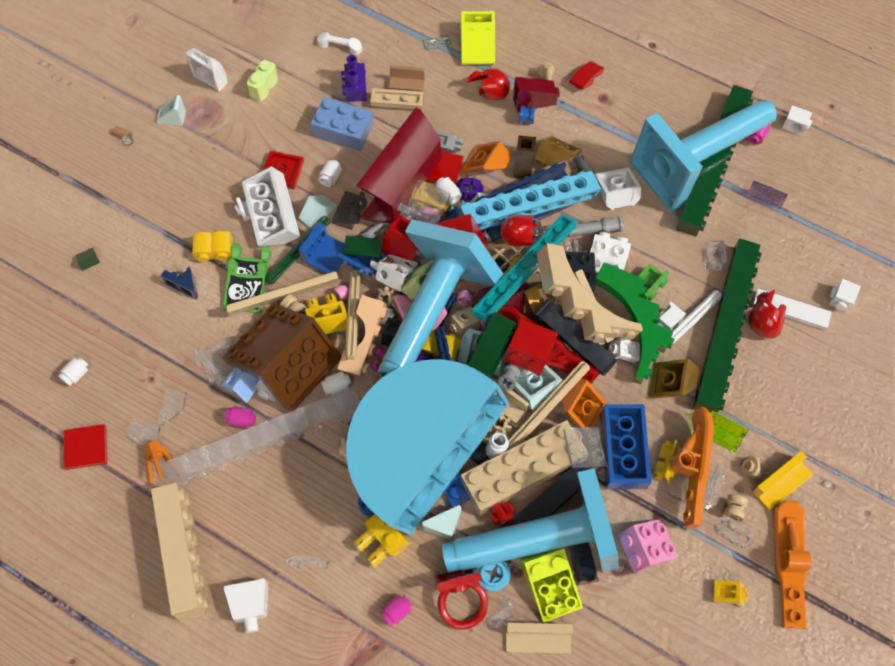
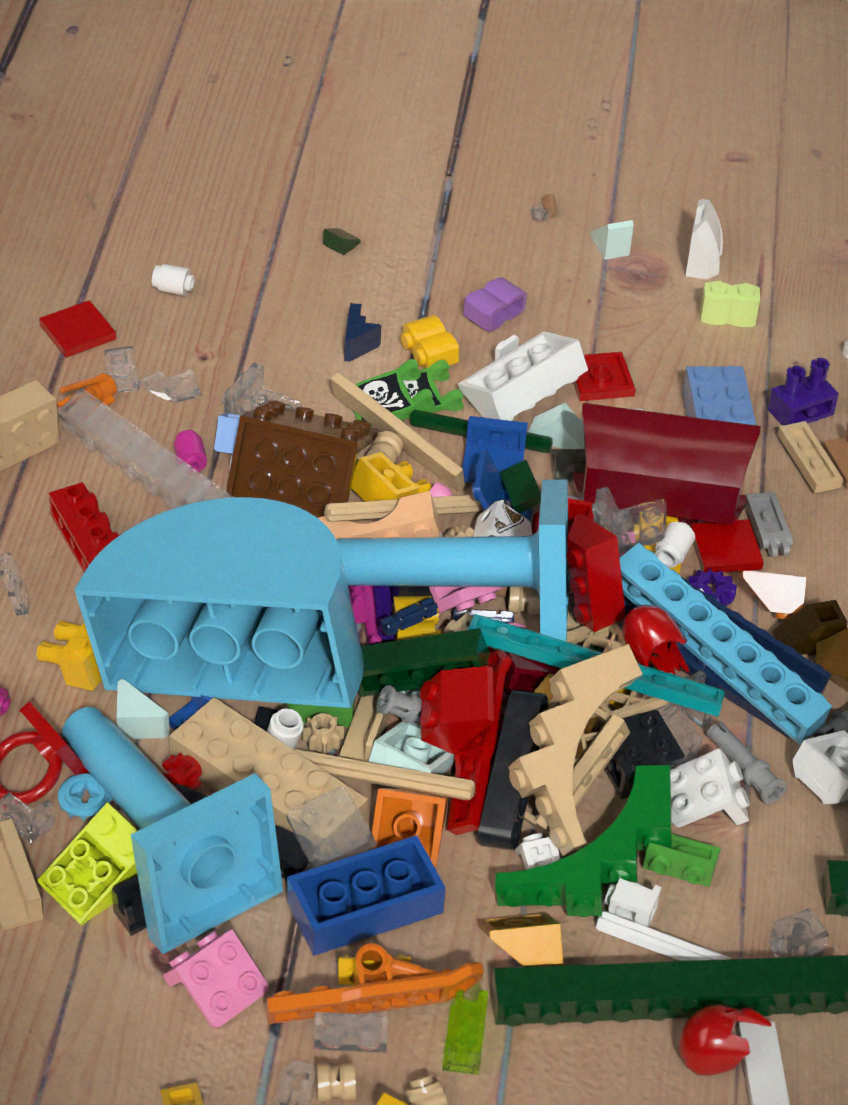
camera: 65 degrees right, 20 degrees down
none -> red brick [48,482,119,573]
none -> medium lavender brick [463,277,527,332]

